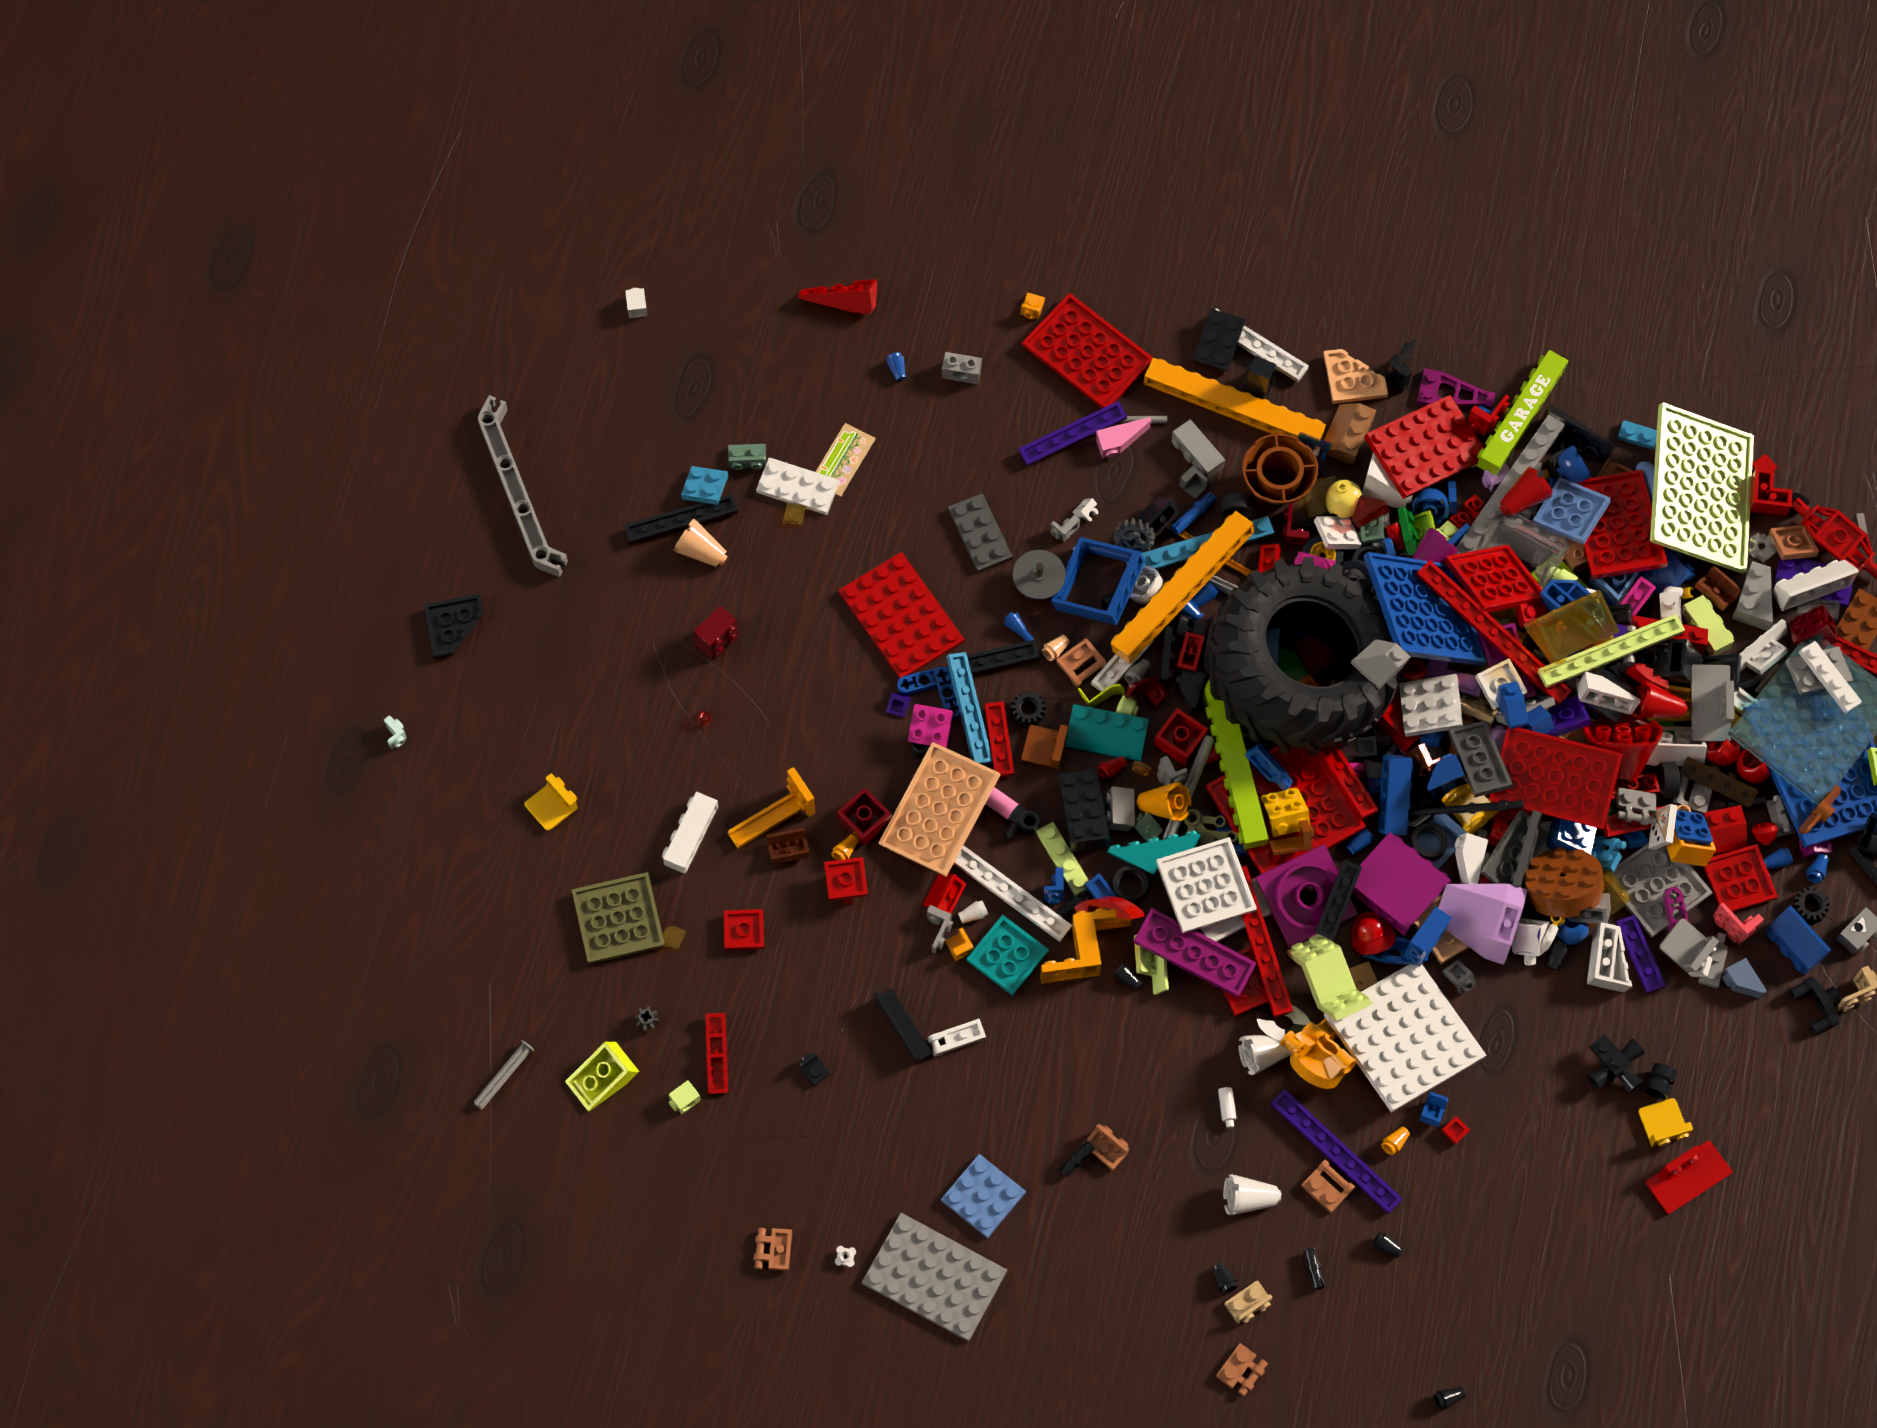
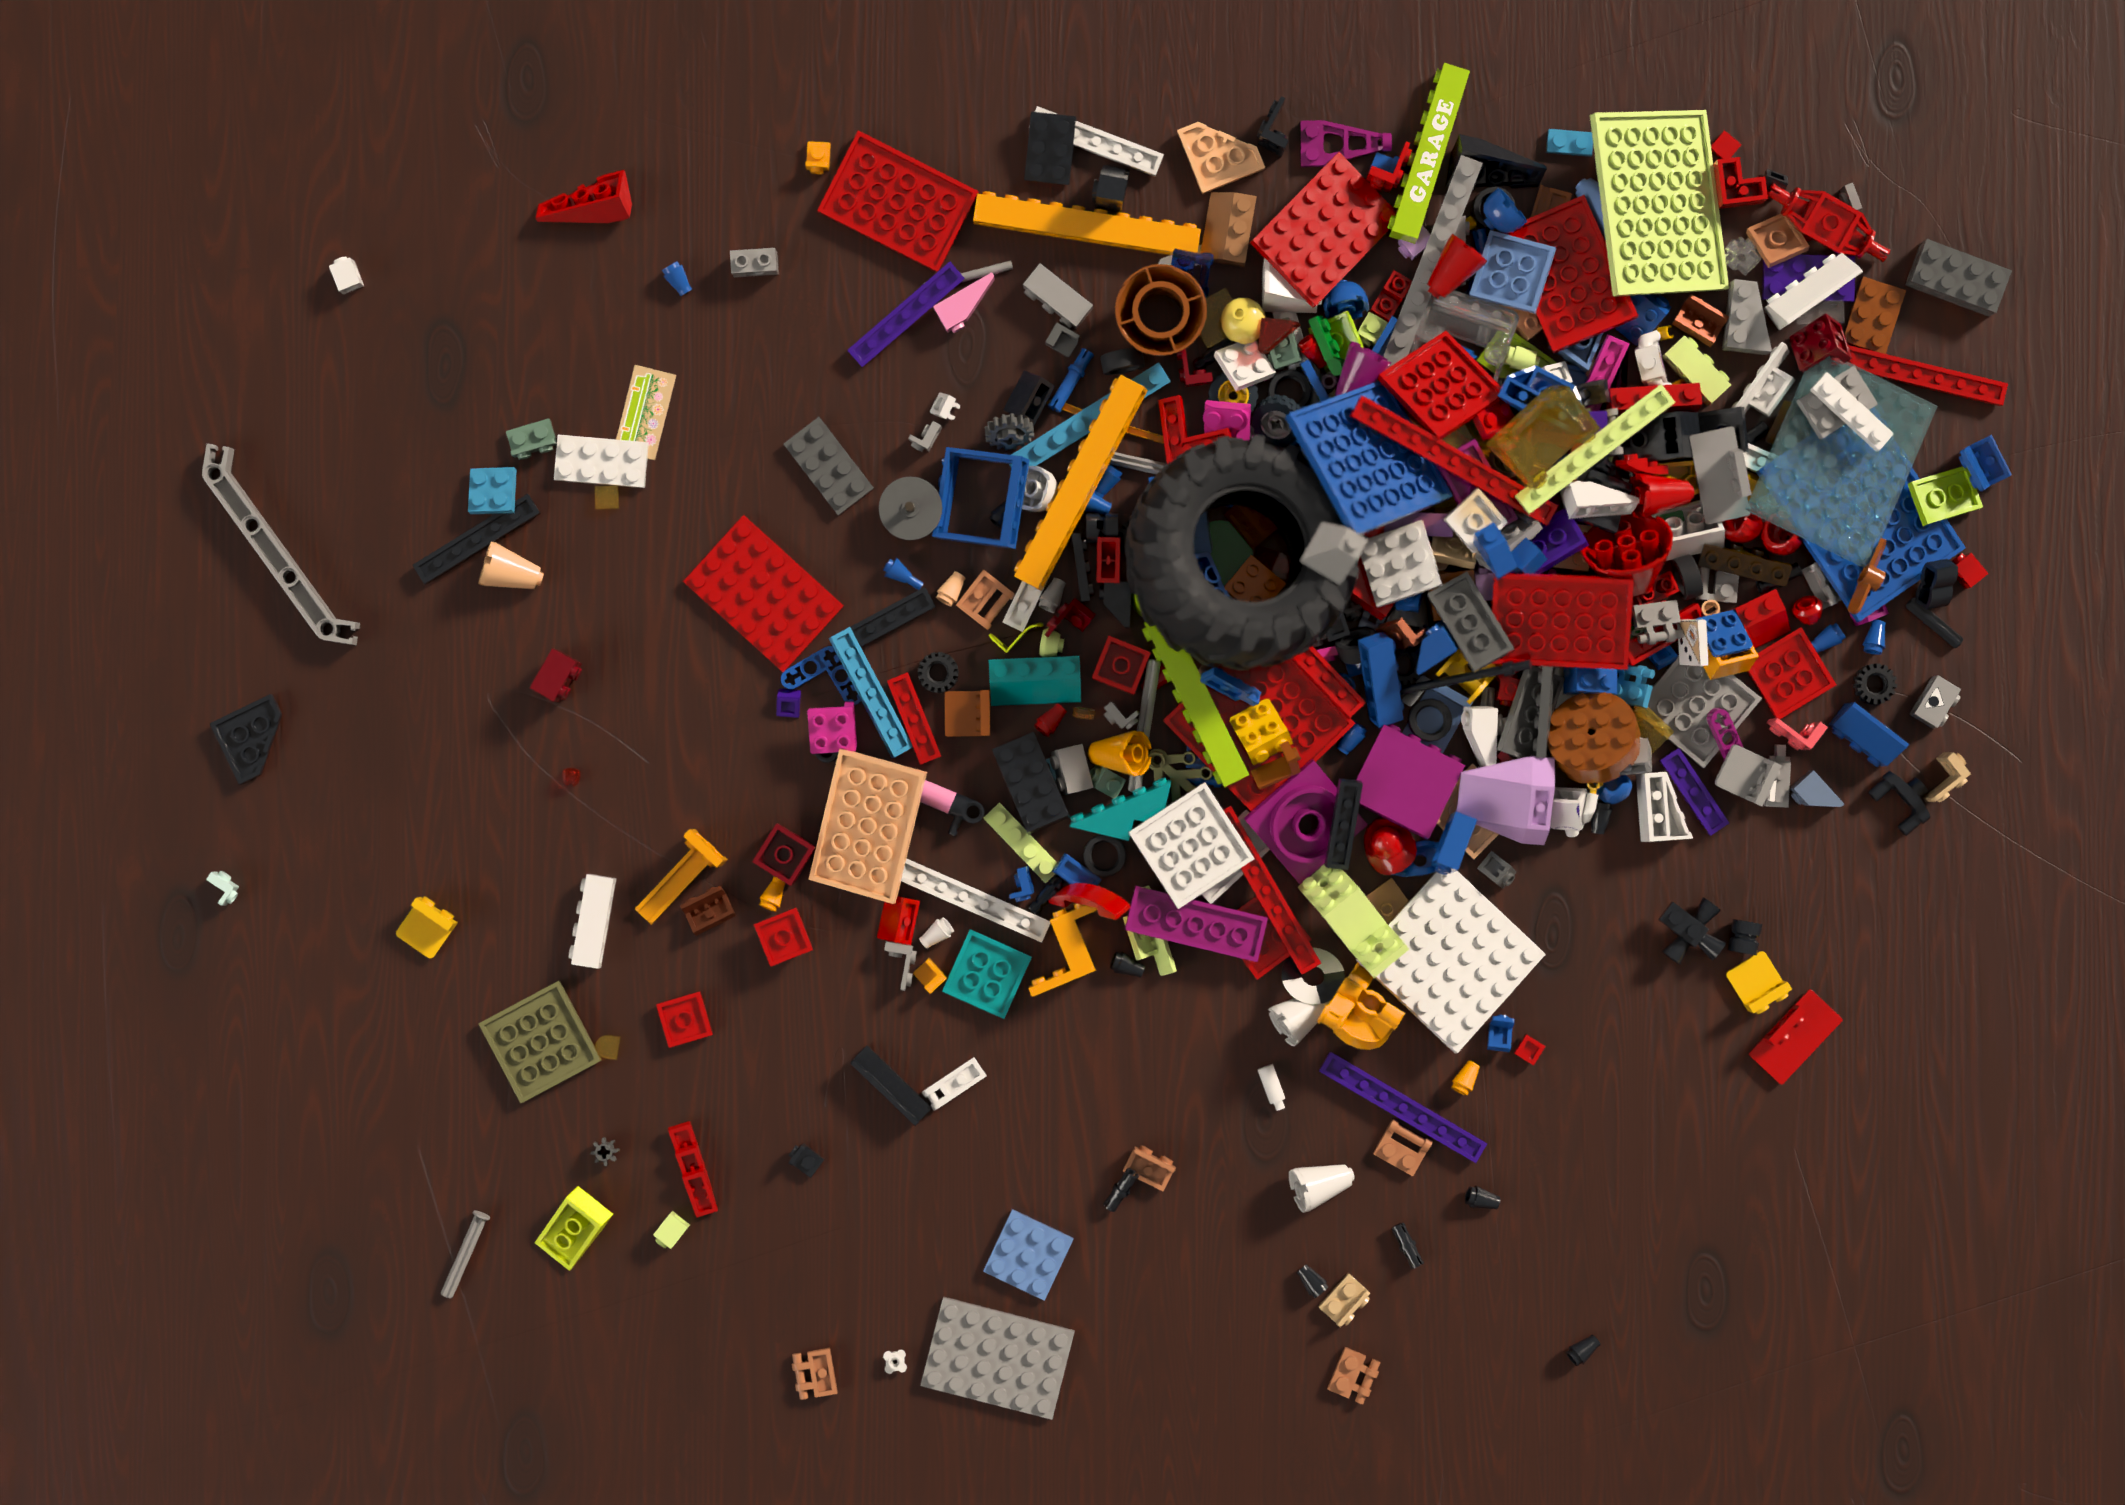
camera: 10 degrees left, 20 degrees up
blue plate [1446,480,1457,515] -> none

